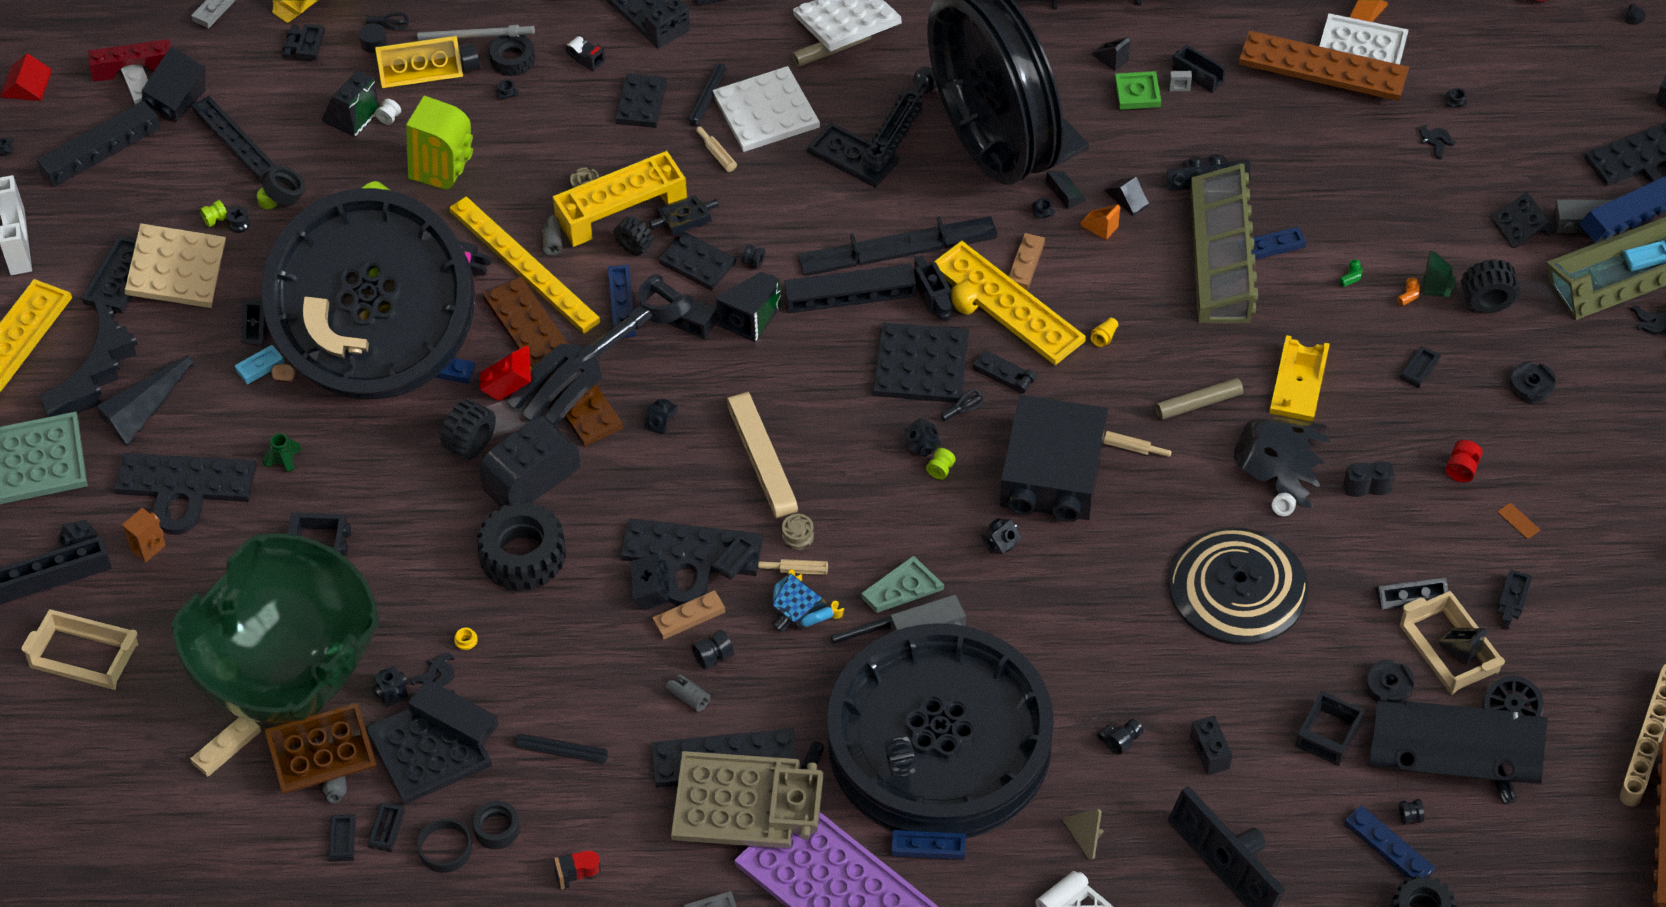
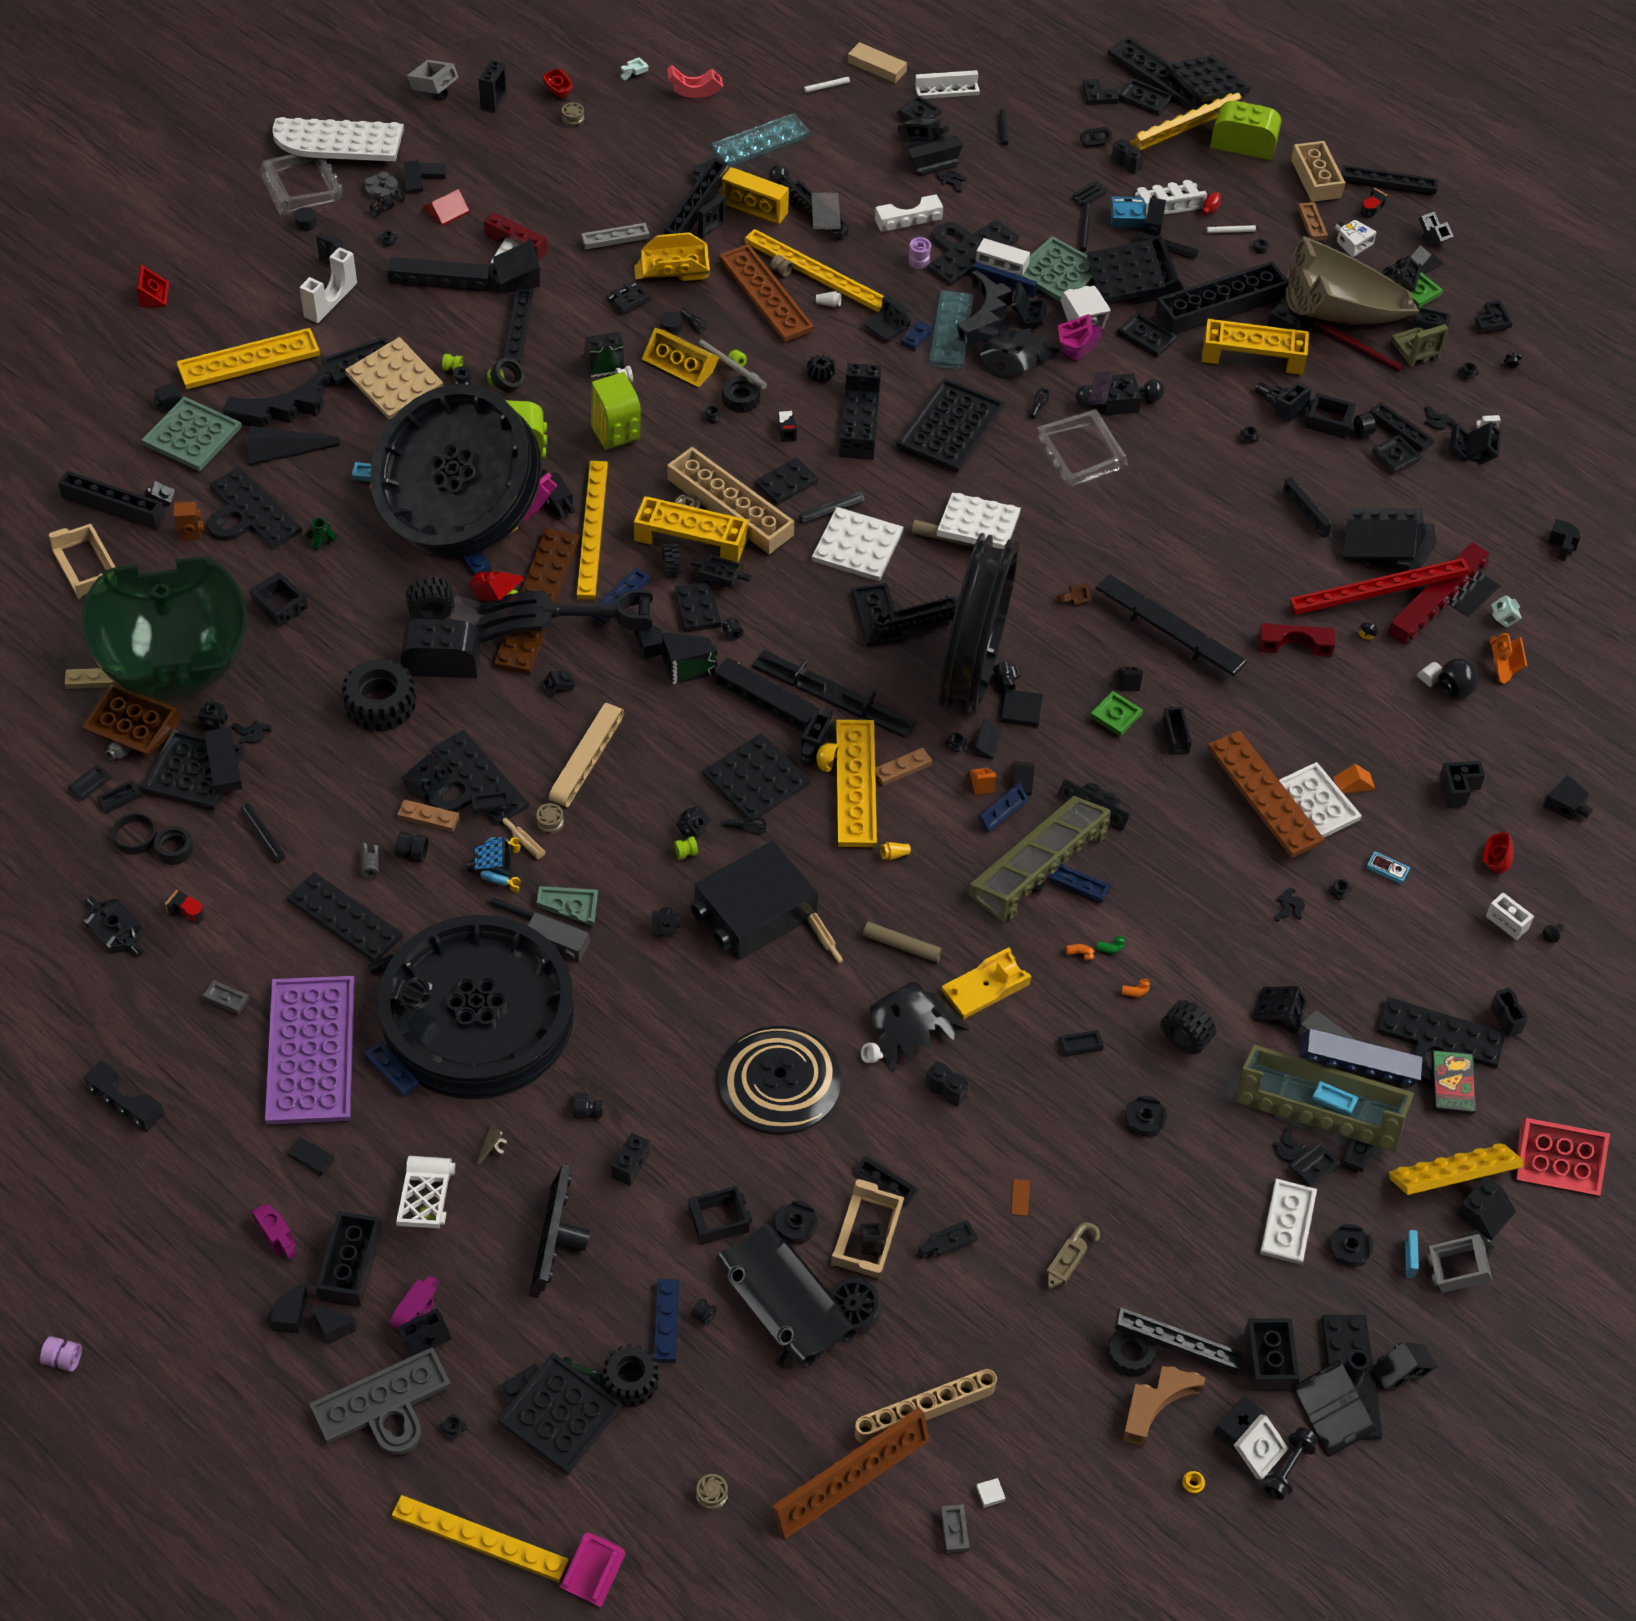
camera: 40 degrees right, 0 degrees up
tan arch [303,297,369,358] -> none
yellow plate [454,628,478,650] -> none
black piece [459,43,480,72] -> none
dark grey hinge [542,215,562,256] -> none
dark tan plate [671,751,823,849] -> none
tan axle [696,127,737,172] -> none
black plate [973,349,1037,394] -> none
light grey plate [1169,71,1192,91] -> none
clear green slope [1423,251,1456,297] -> none
red wheel [1445,440,1483,483] -> none
none -> tan brick [667,447,794,554]
none -> lime piece [728,350,747,367]
none -> dark blue plate [977,784,1029,832]
none -> dark tan plate [1046,1222,1100,1289]
none -> orange arm [1066,944,1095,960]
none -> tile [1366,852,1410,885]
none -> white brick [1486,893,1534,940]

